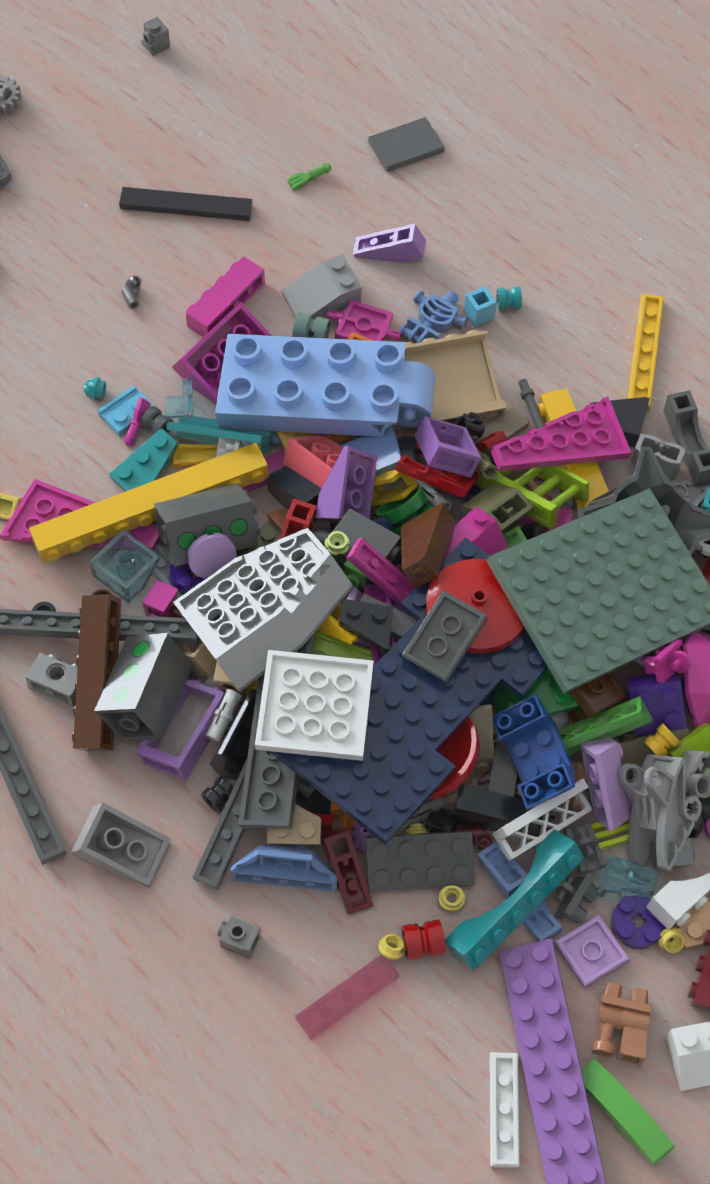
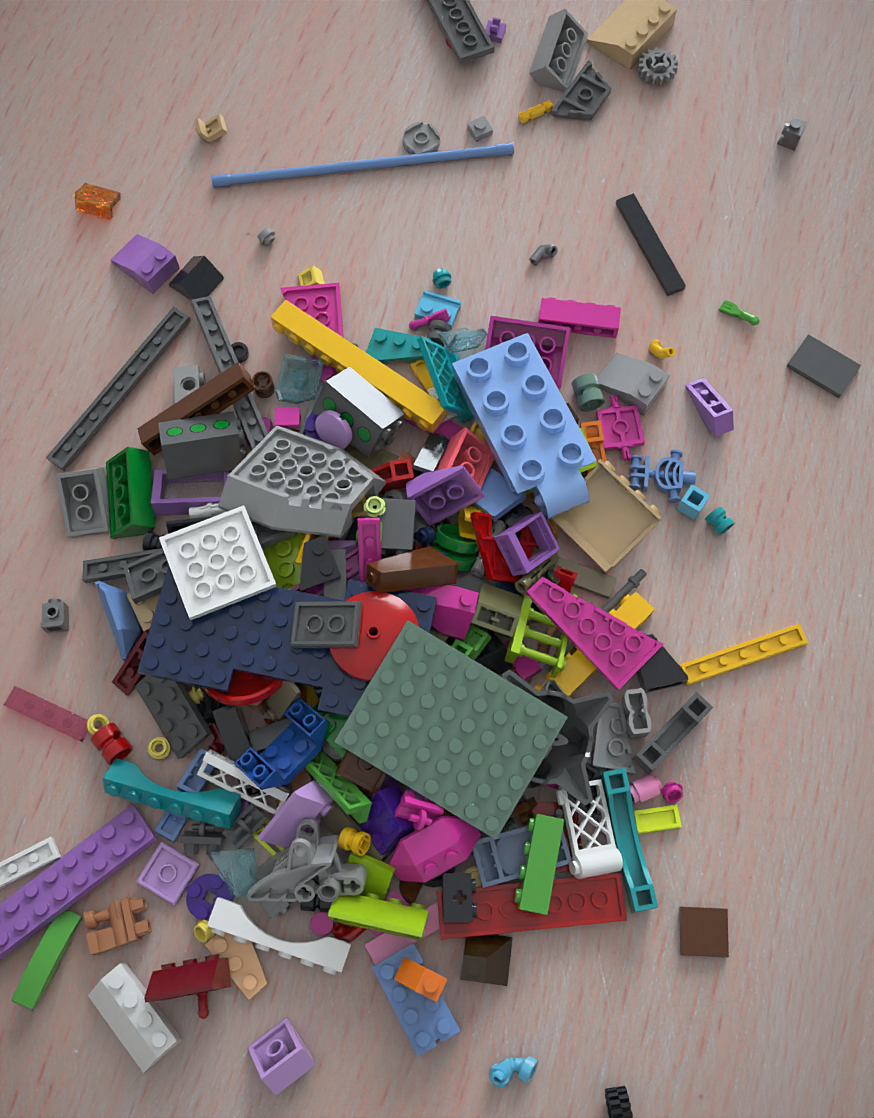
camera: 65 degrees right, 10 degrees up
black gear [456,412,485,441] -> none
none -> green slope [106,447,156,539]
none -> yellow arm [649,339,675,359]

